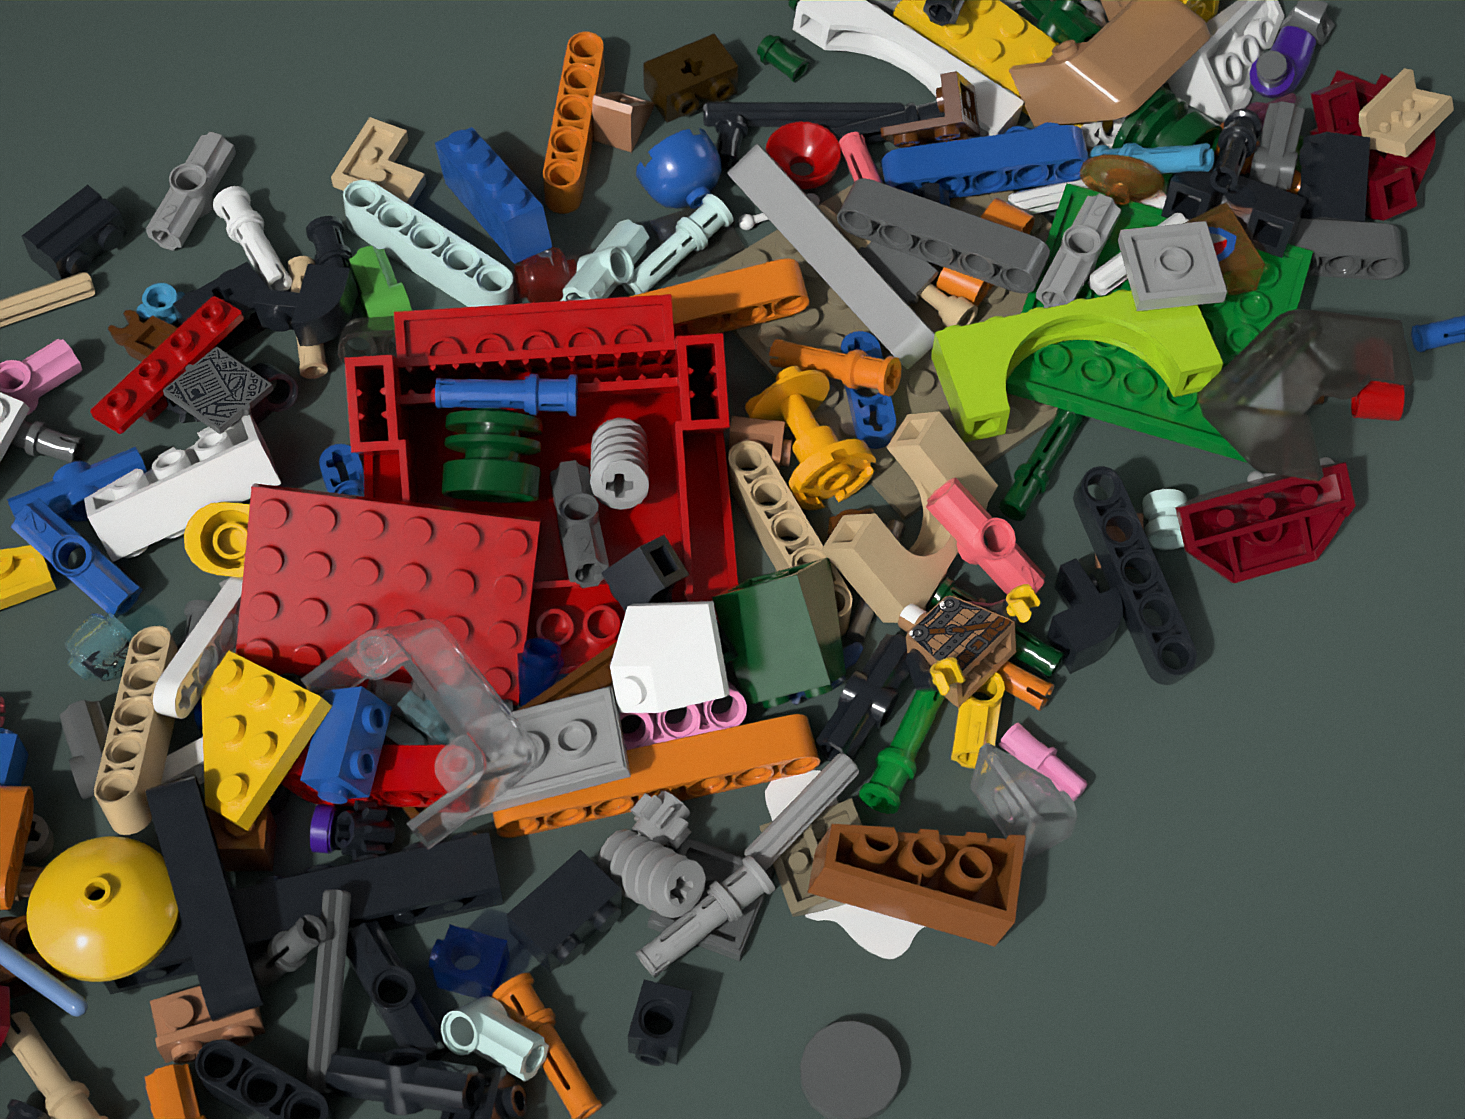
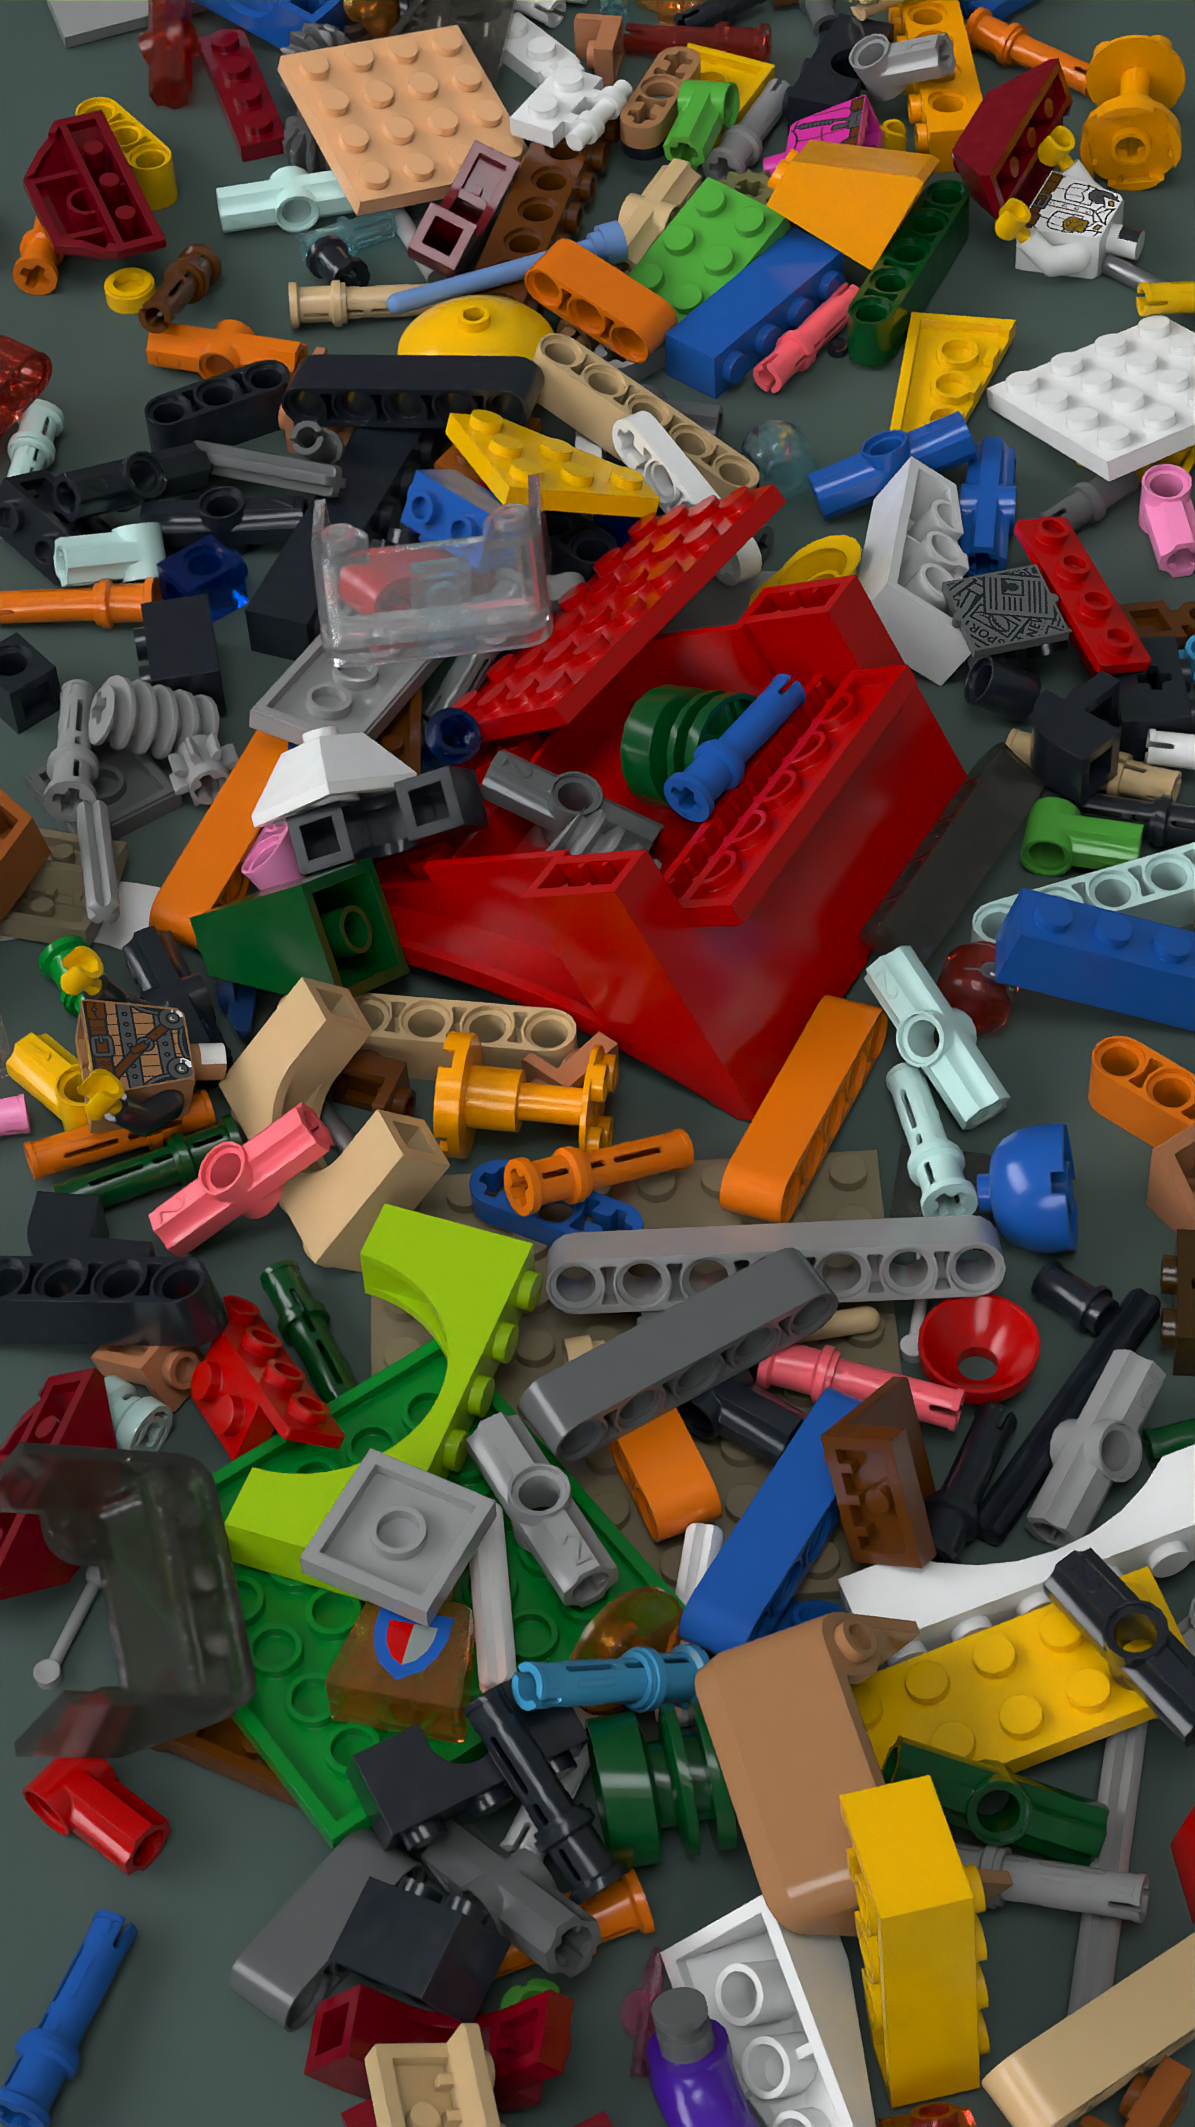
camera: 130 degrees right, 10 degrees down
none -> red bracket [190,1295,345,1461]
none -> light grey piece [1024,1350,1166,1549]

